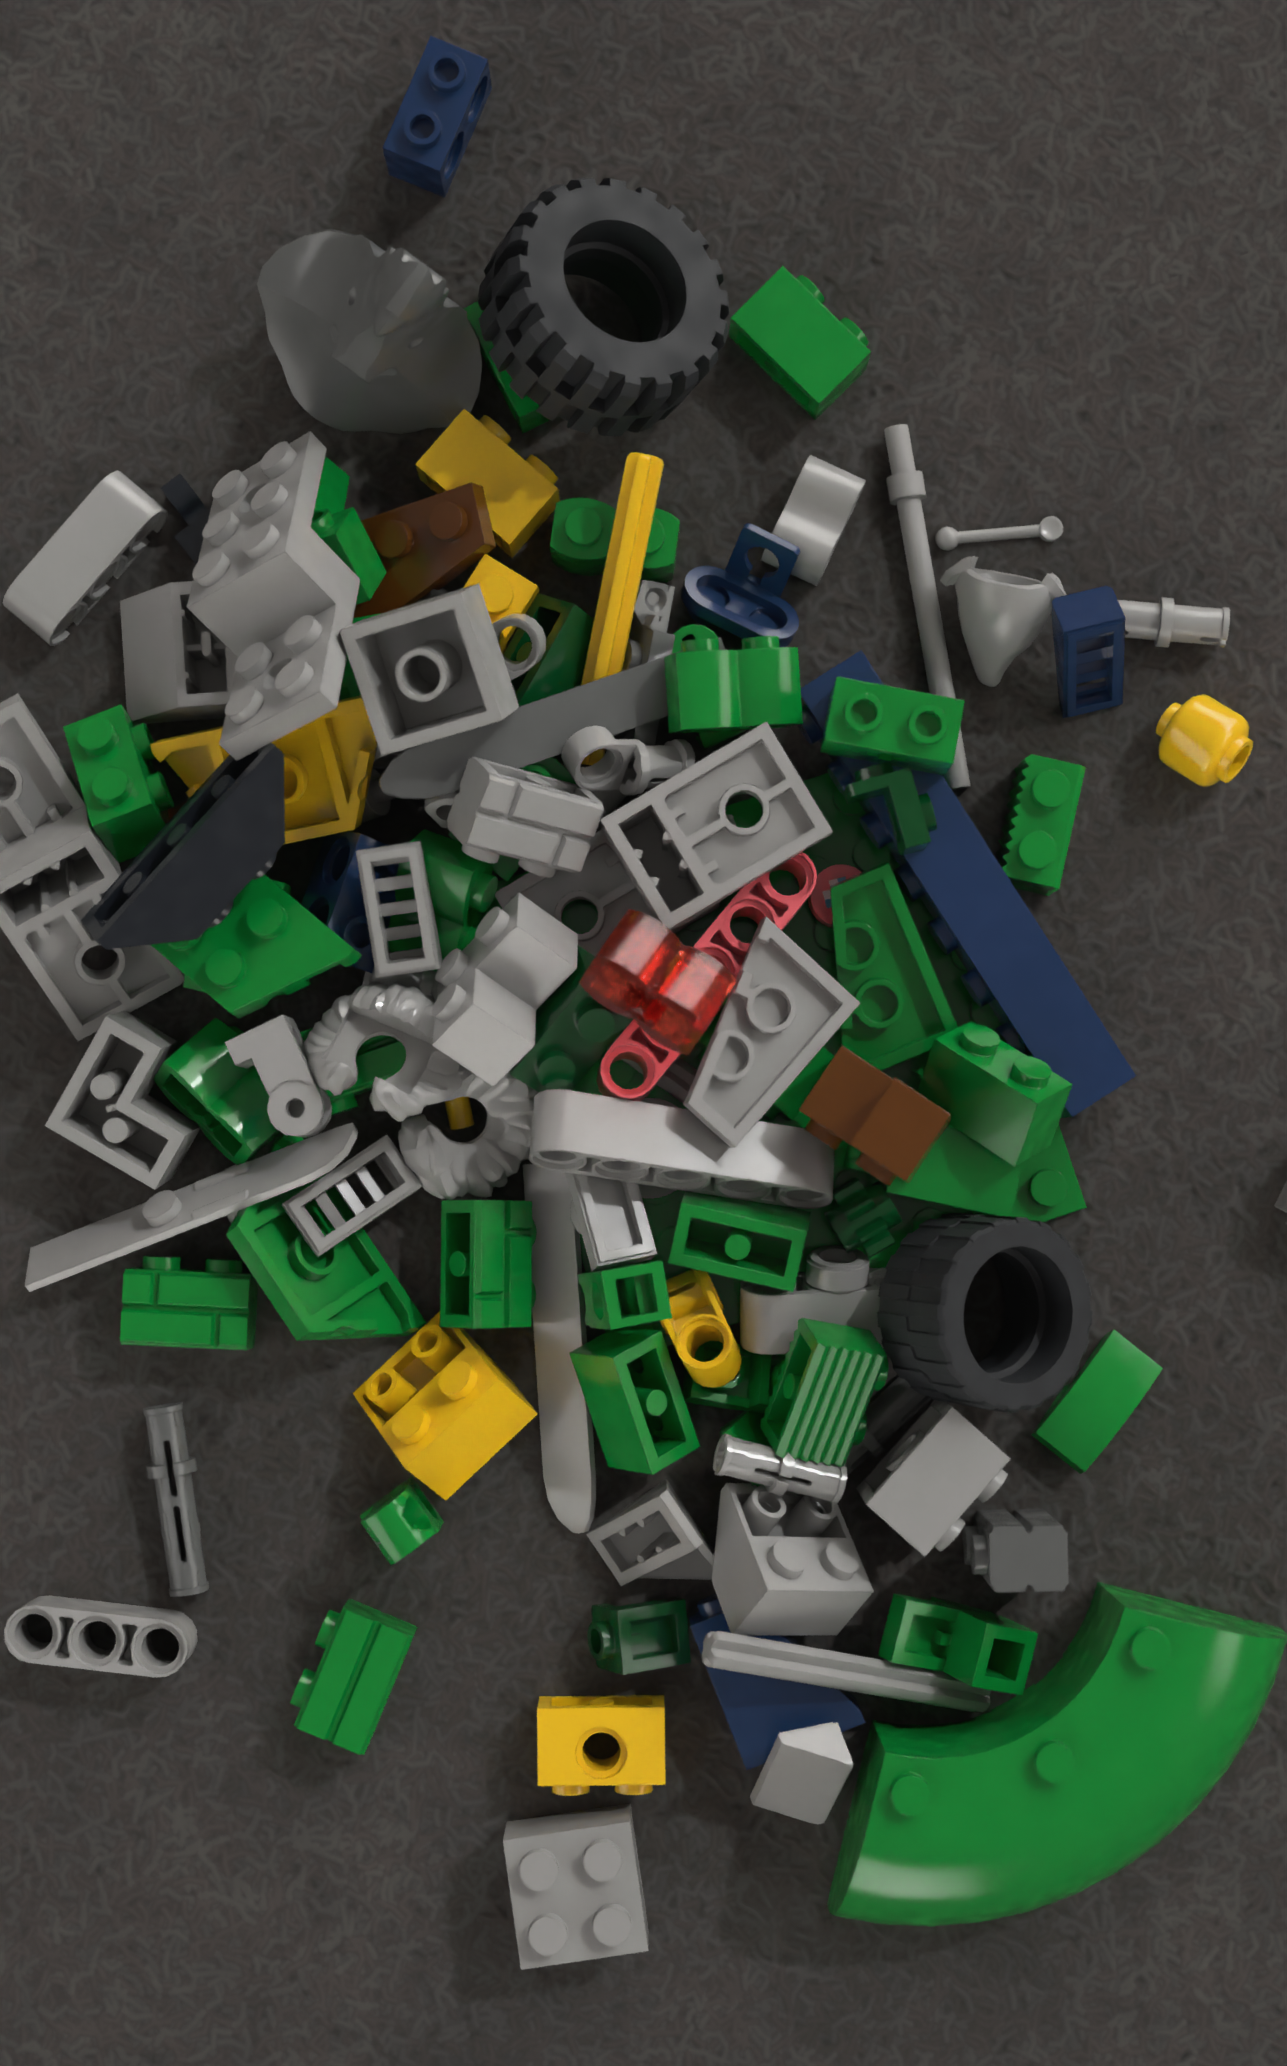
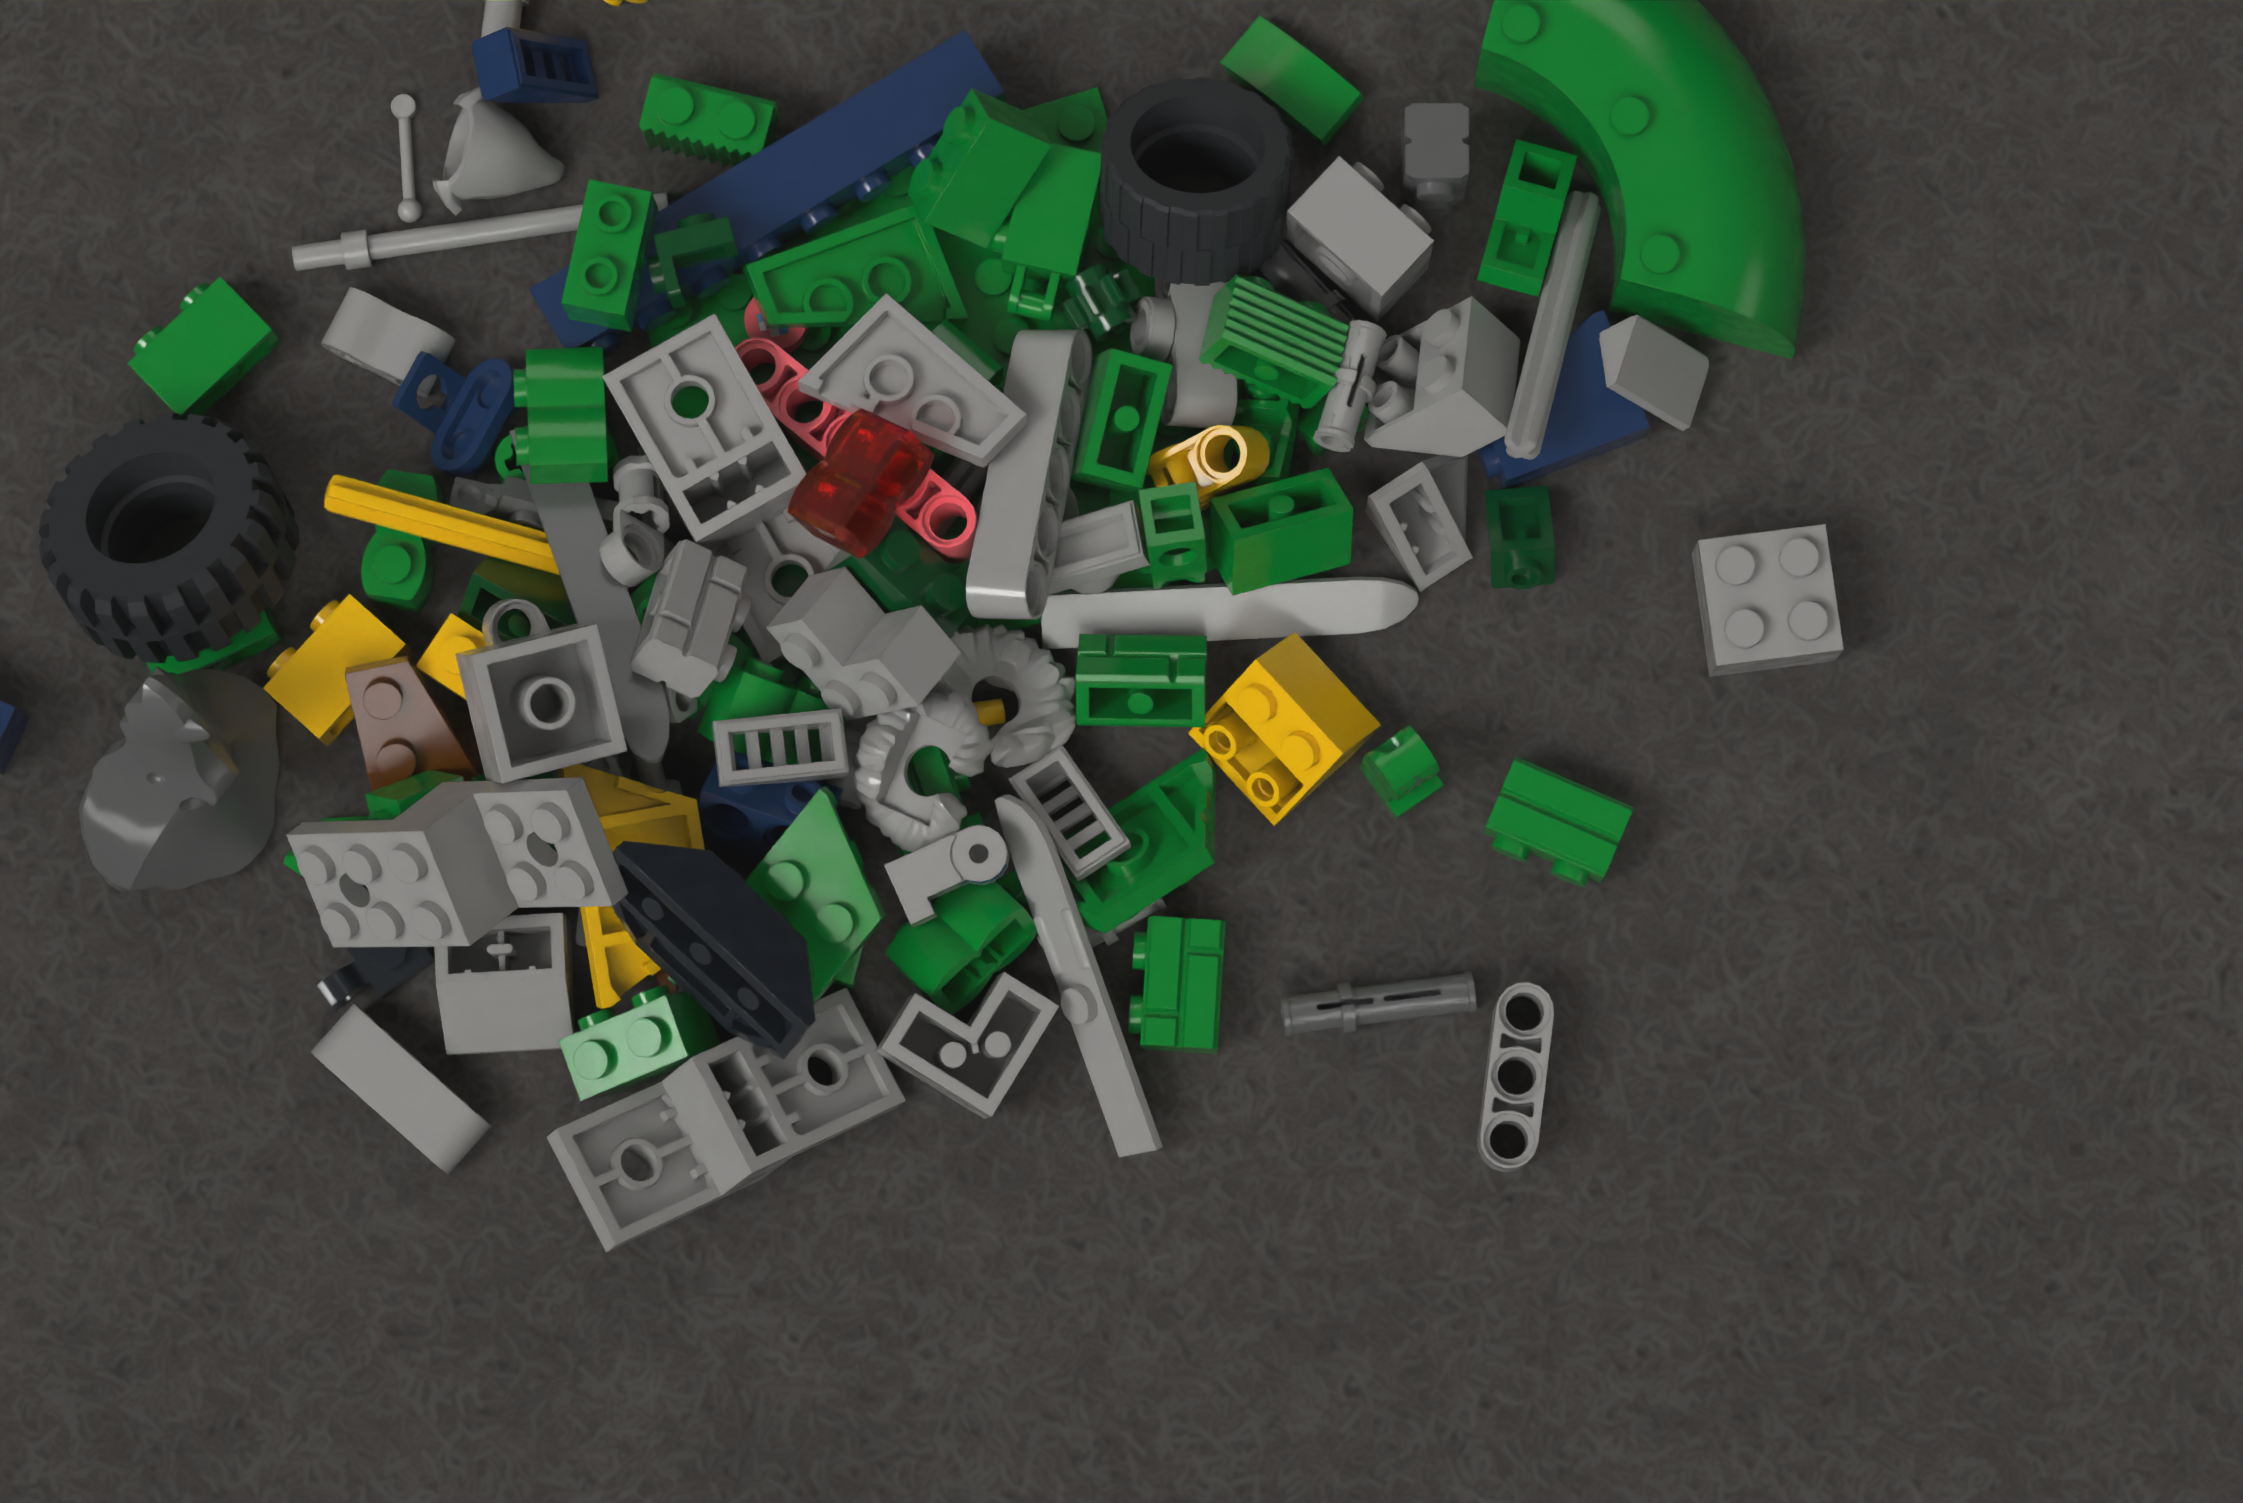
camera: 85 degrees left, 5 degrees down
yellow brick [537,1695,666,1796] -> none
reddish brown brick [799,1046,951,1187] -> none

